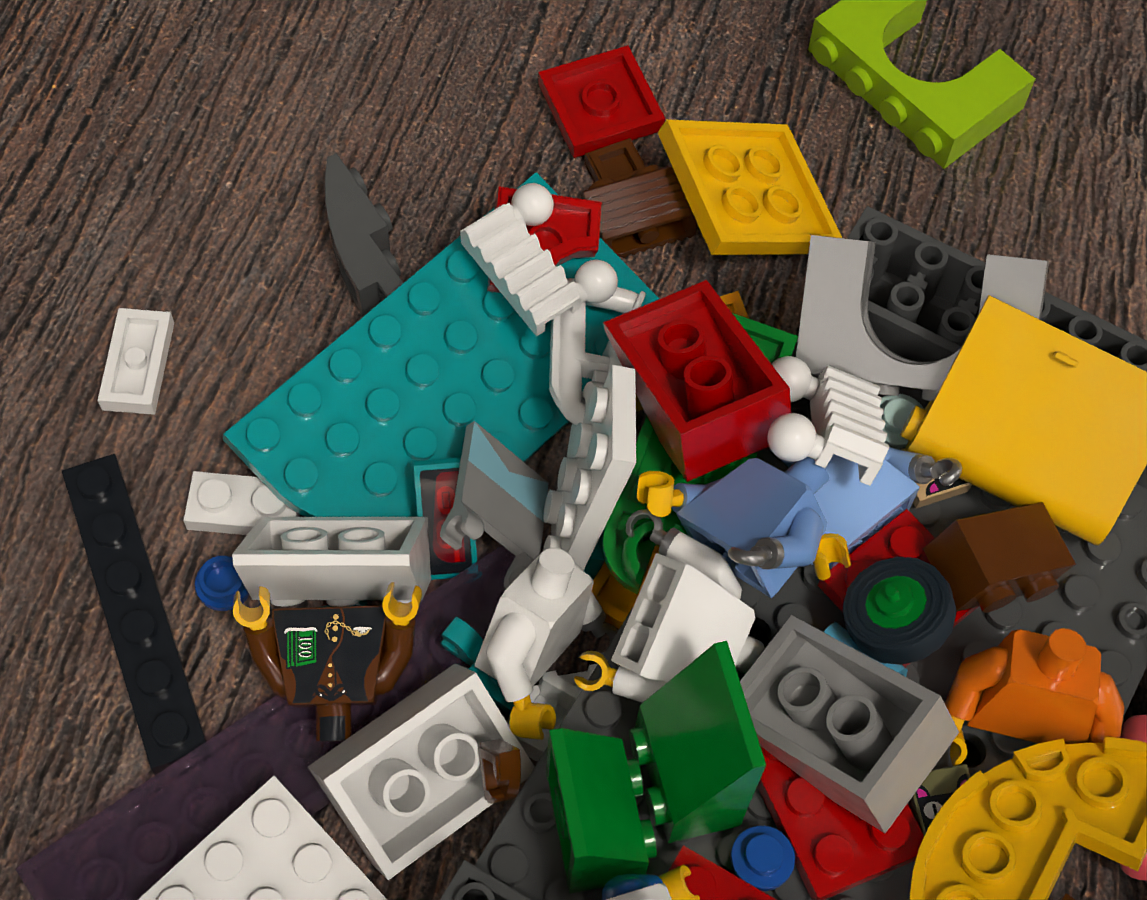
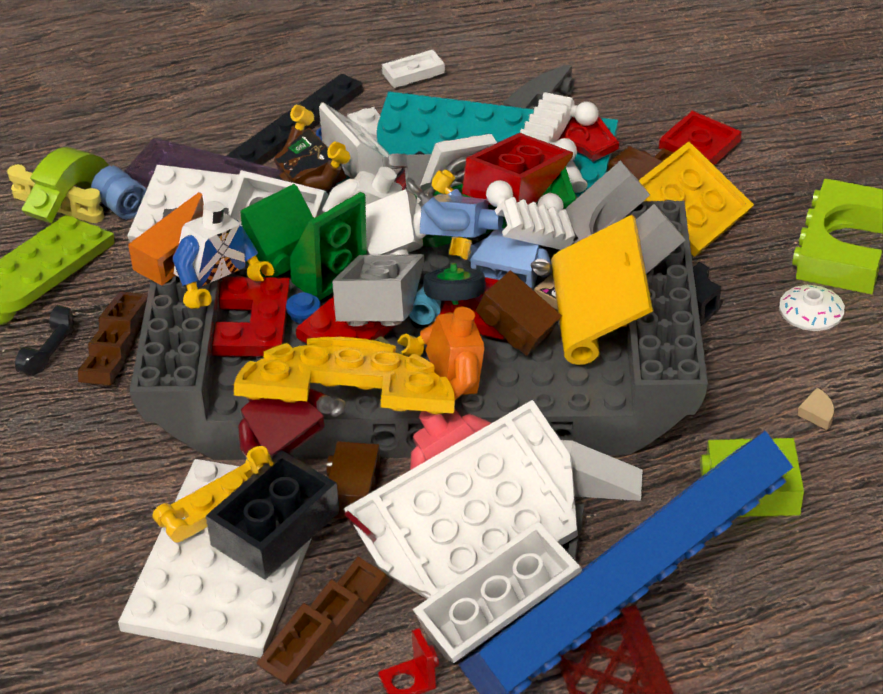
camera: 65 degrees right, 20 degrees down
none -> white dish [779,285,845,331]

